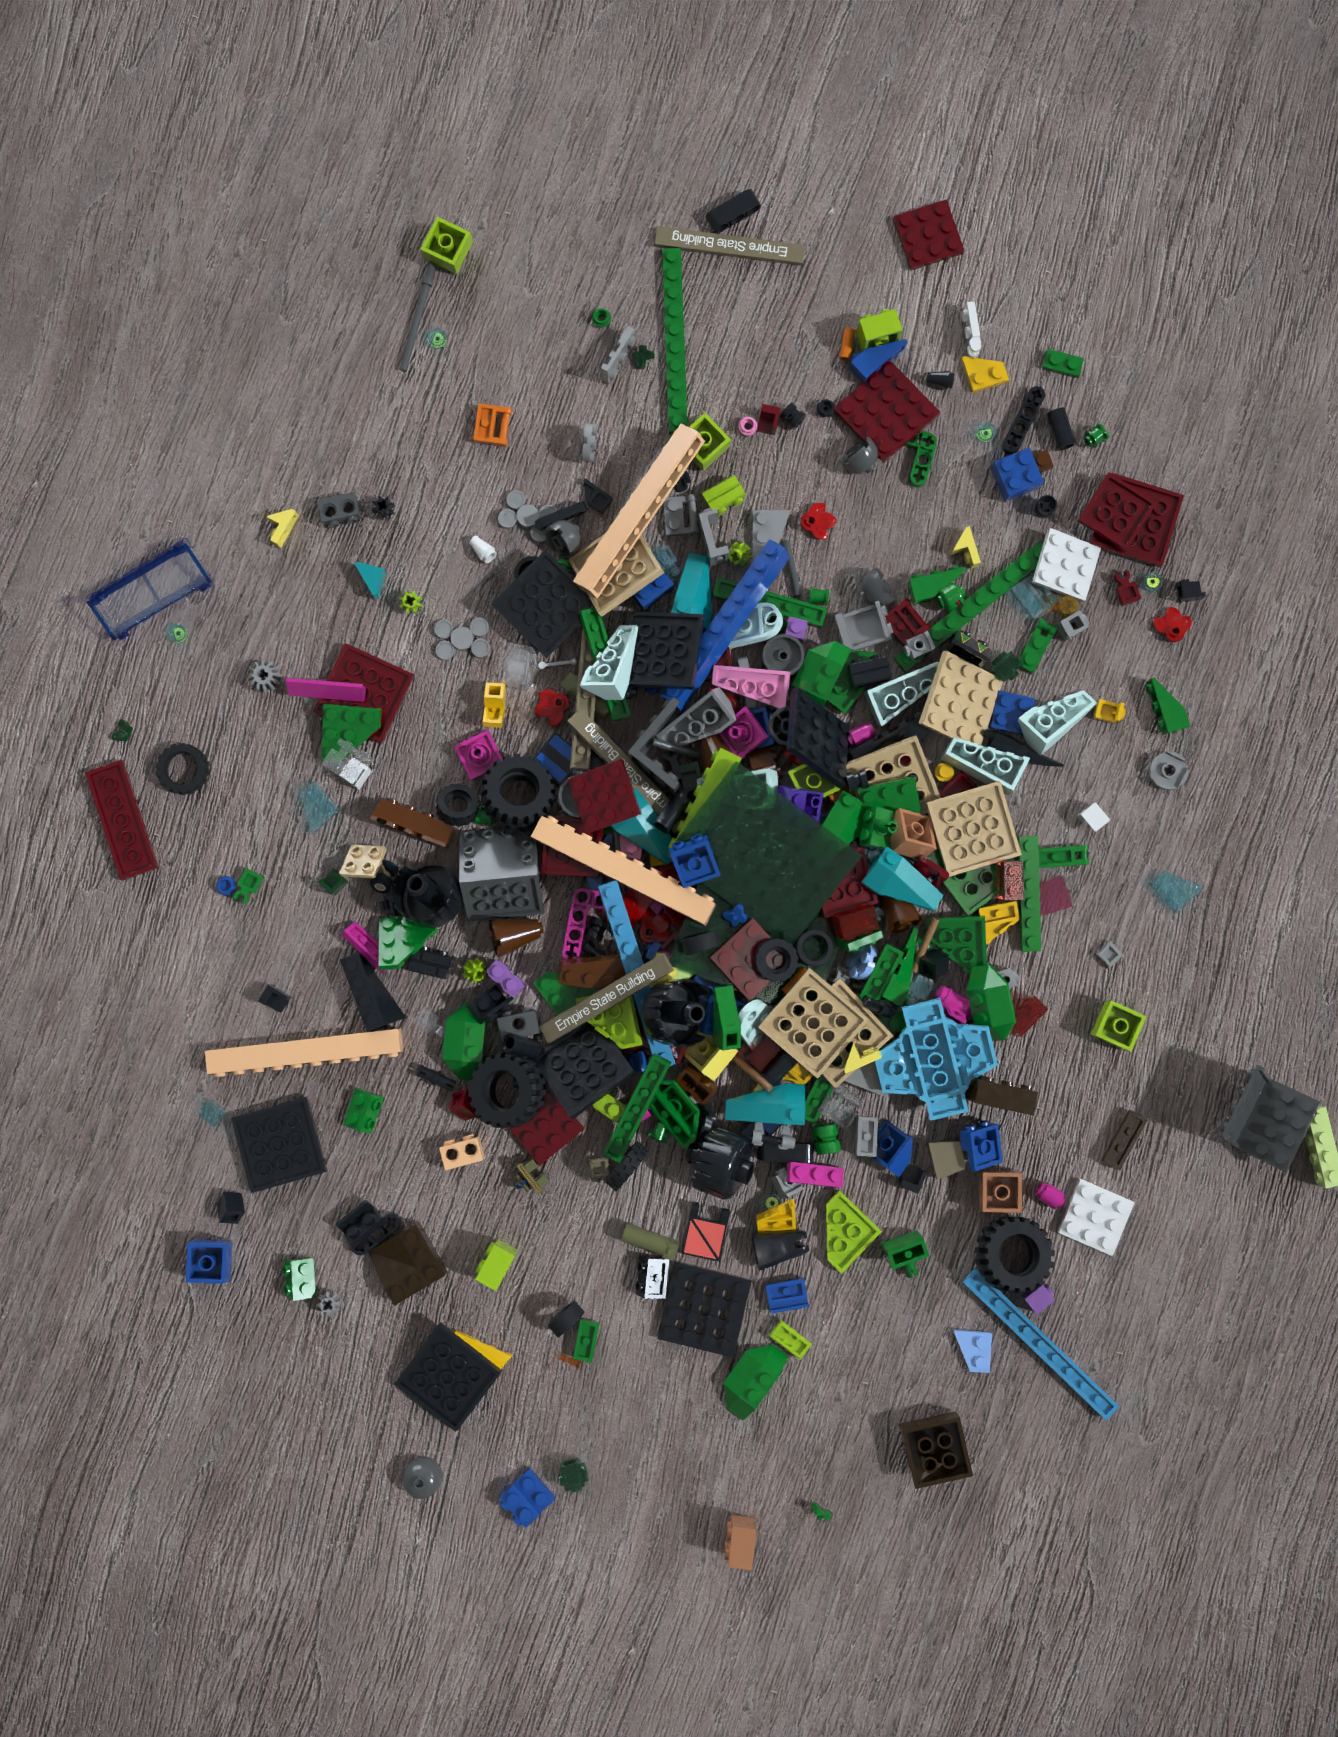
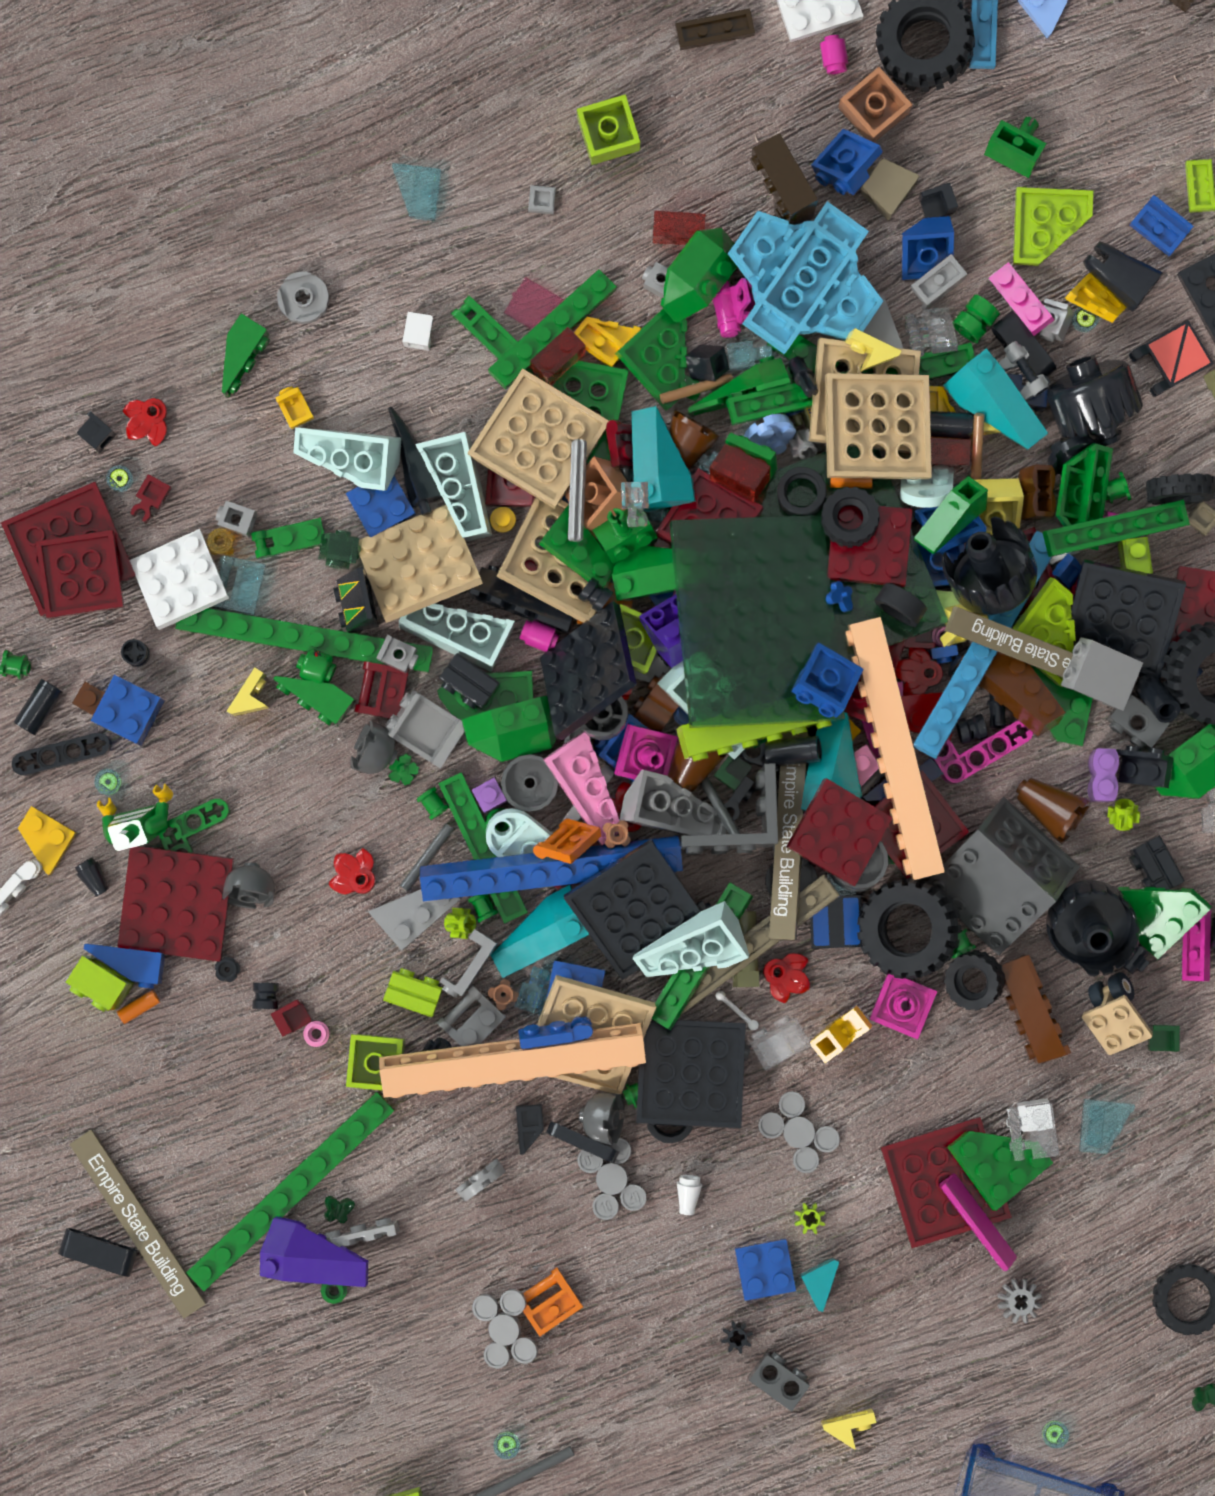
camera: 130 degrees left, 0 degrees up
none -> green torso [97,783,173,851]
none -> dark purple wedge [260,1216,369,1287]
none -> green plant [388,754,419,786]
none -> green bush [467,894,499,923]
none -> light grey piece [472,1289,538,1369]
none -> nougat plate [488,979,519,1010]
none -> blue hinge [518,1016,593,1049]
none -> orange plate [533,818,601,864]
none -> light grey axle [568,439,587,542]
none -> nougat plate [603,820,630,848]
none -> clear plate [621,482,649,527]
none -> blue plate [735,1238,796,1301]
none -> light grey panel [1061,638,1143,711]

